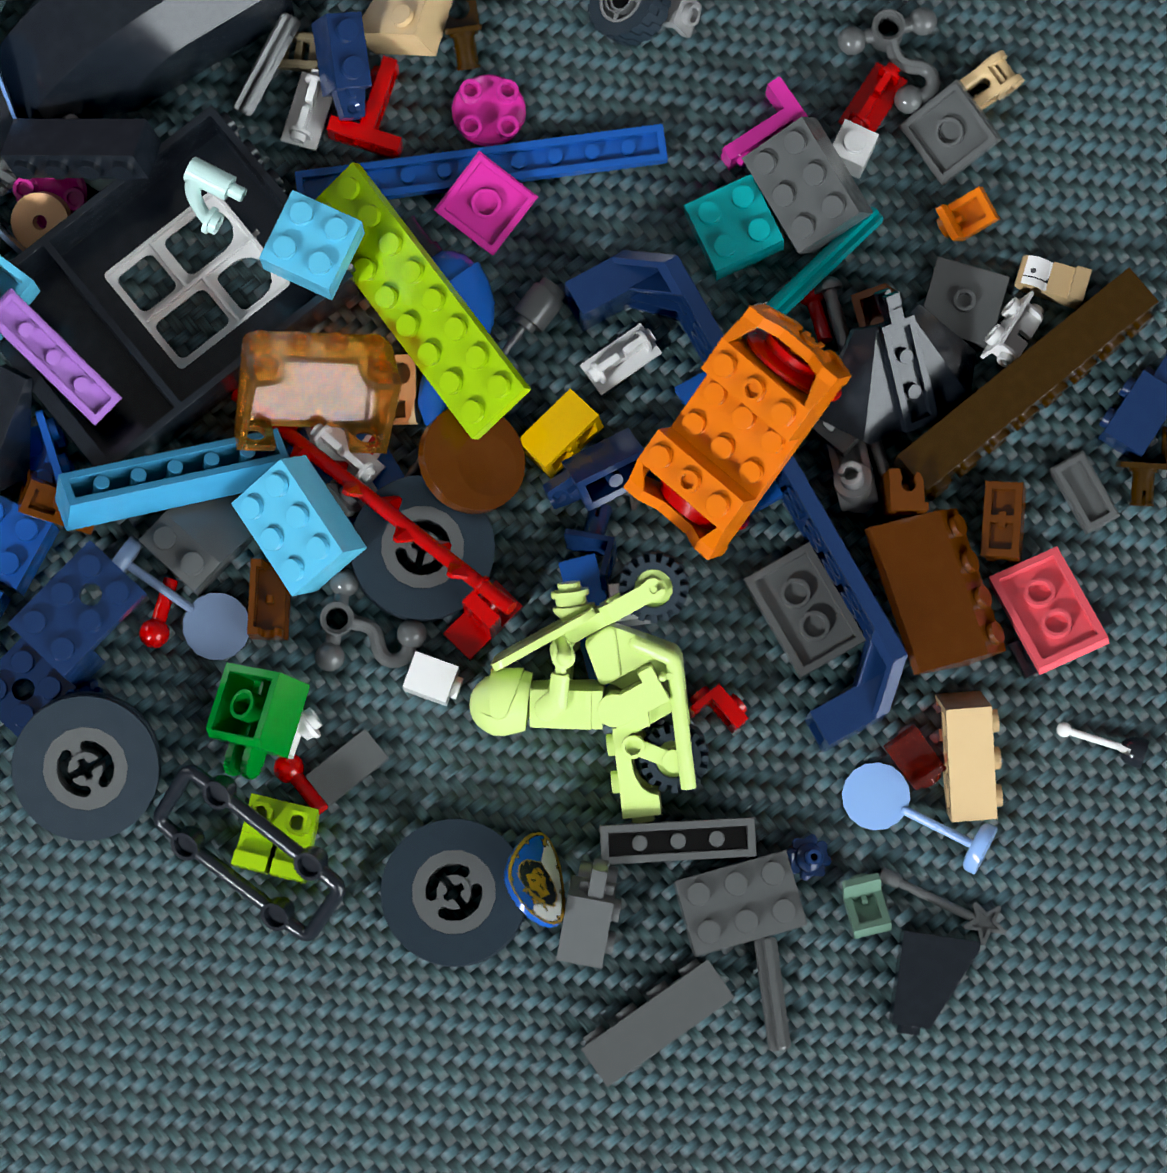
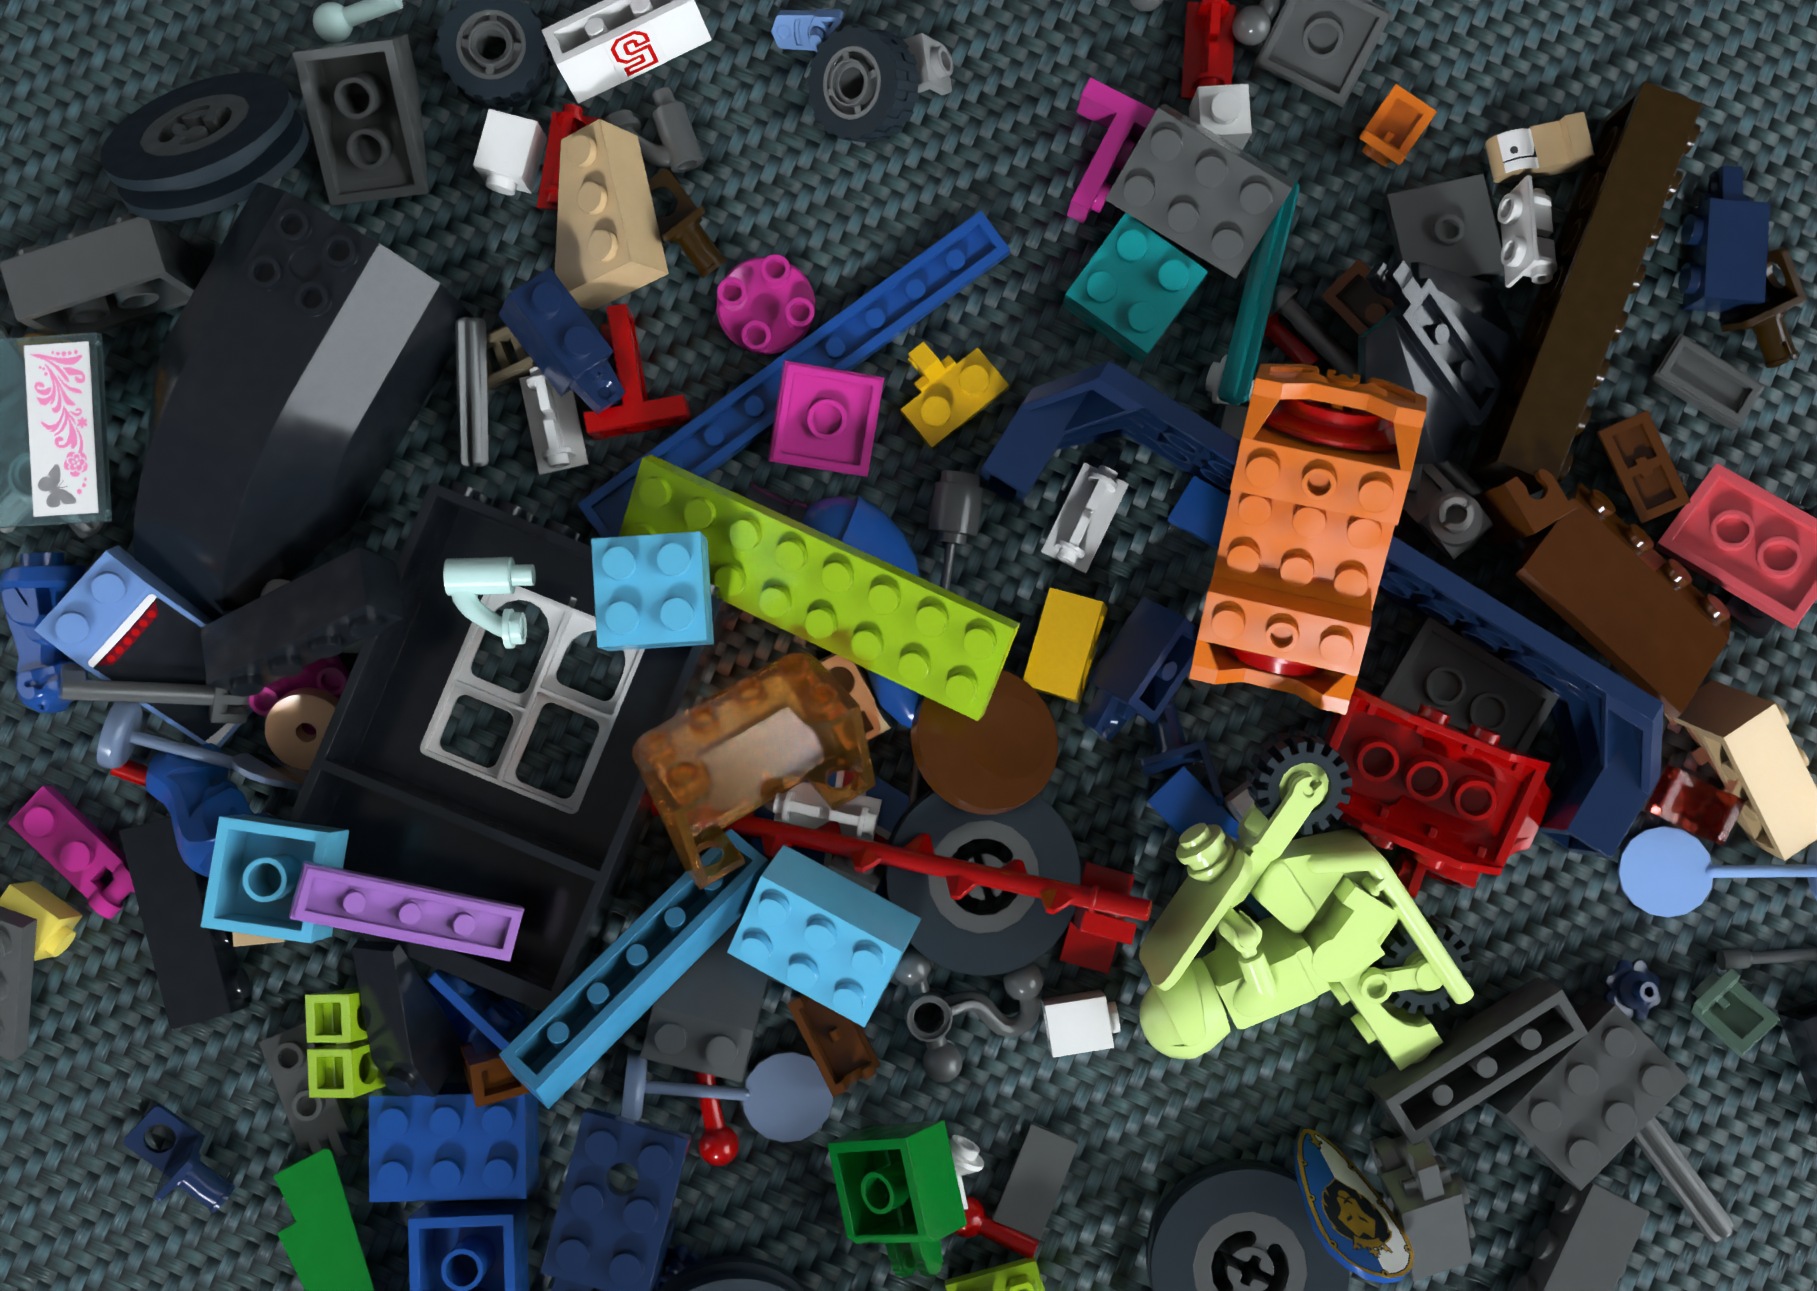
camera: 25 degrees left, 5 degrees up
none -> yellow hinge [901,341,1009,450]
none -> red slope [1323,687,1554,876]

